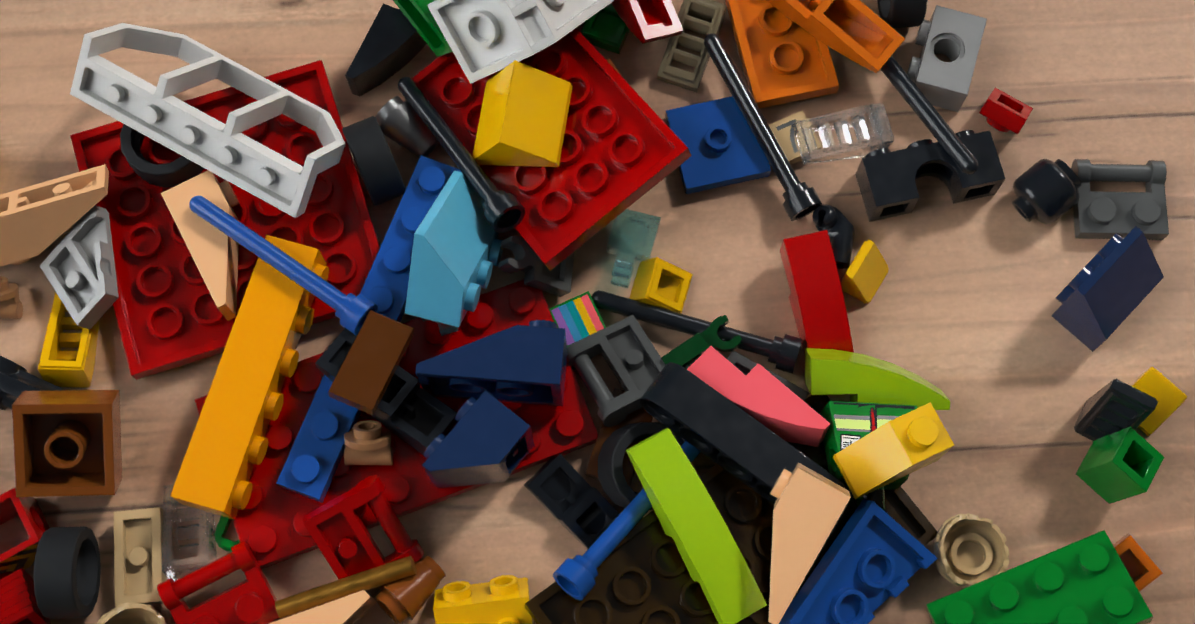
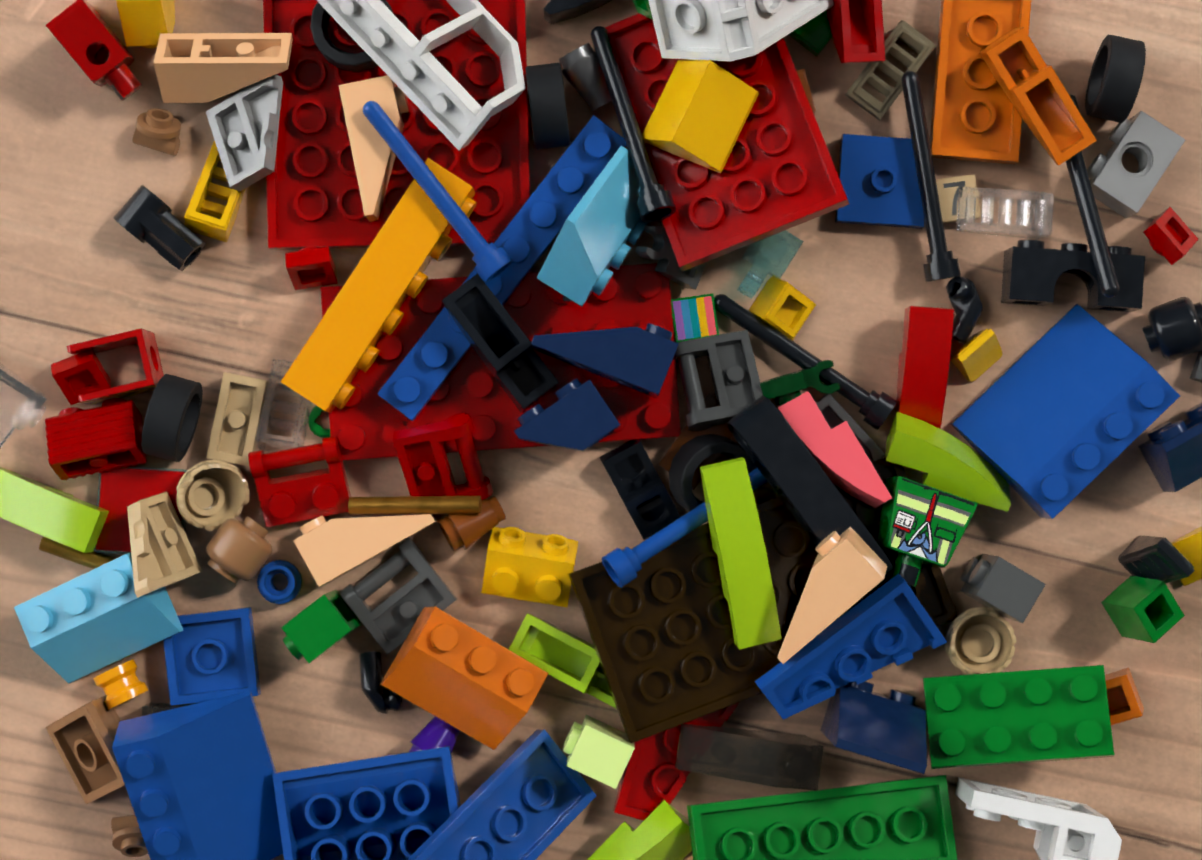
camera: 15 degrees right, 15 degrees up
dark orange brick [12,390,122,497] -> none
reddish brown tile [328,310,414,415] -> none
medium nougat plate [344,420,393,465] -> none
yellow slope [833,402,955,500] -> none
none -> red plate [285,246,338,290]
none -> blue slope [951,304,1180,519]
none -> dark grey brick [960,554,1046,623]

